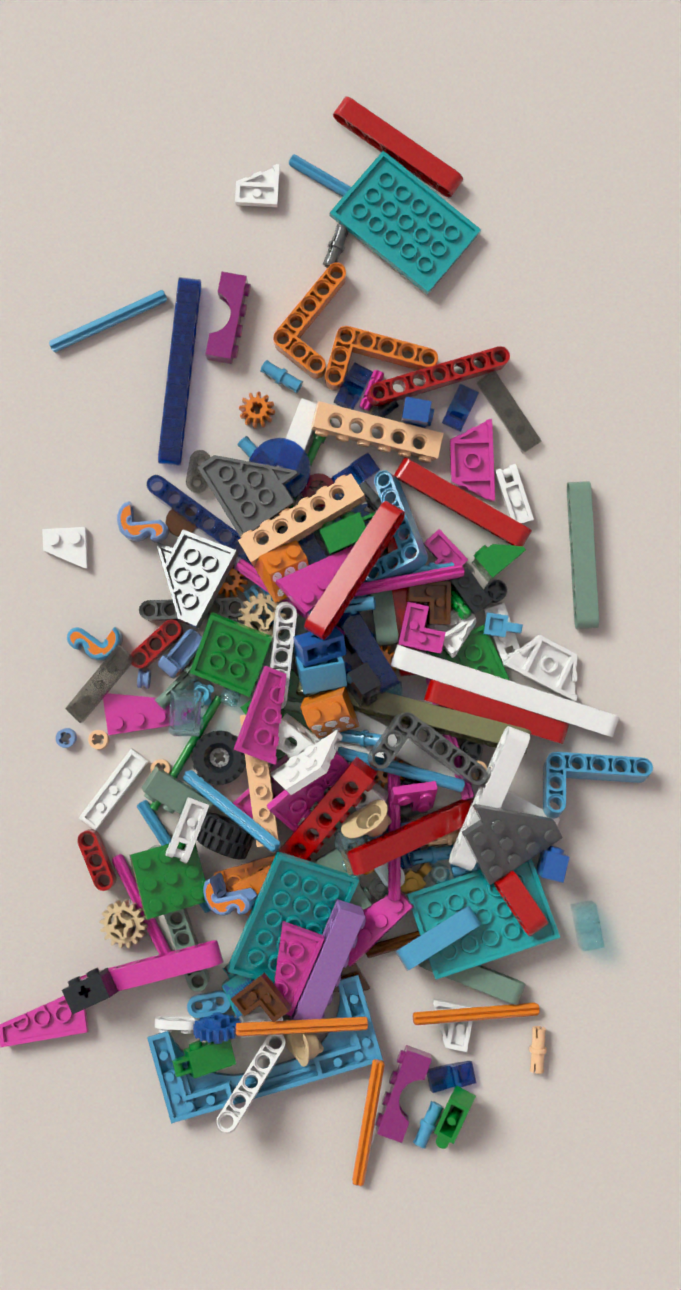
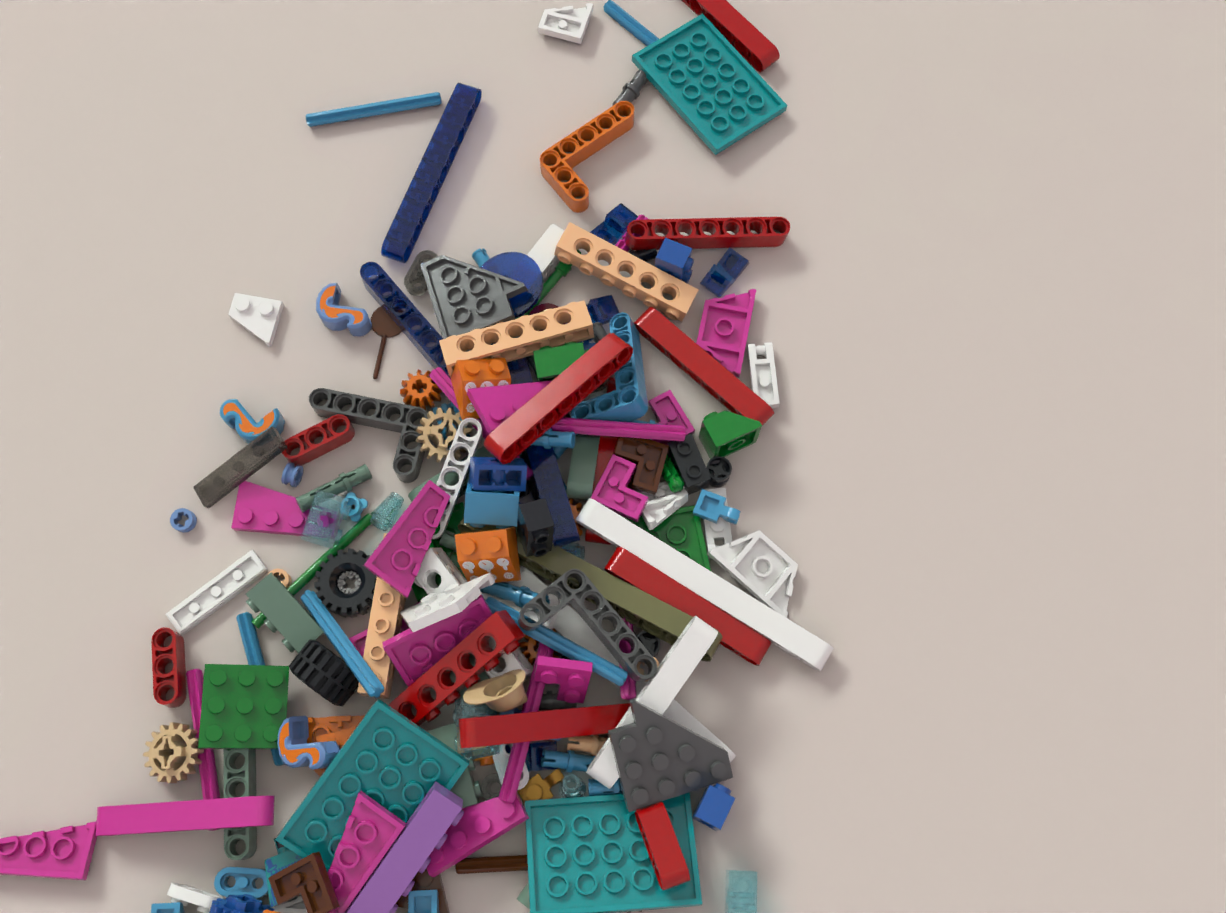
camera: 15 degrees right, 15 degrees down
black brick [62,967,118,1015] -> none
light nougat bush [88,730,109,750] -> none
wing [157,530,239,629] -> none
medium blue animal [158,629,202,678] -> none
white plate [166,797,209,863] -> none
green plate [189,612,273,697] -> none
magenta arch [205,271,251,364] -> none
orange gear [239,392,275,429] -> none
dark azure pin [260,360,303,393] -> none
orange beam [325,326,438,390] -> none
dark azure beam [396,905,481,971] -> none
clear smoke tile [476,371,541,453] -> none
dark azure beam [543,752,653,819] -> none
sand green beam [567,481,599,629] -> none

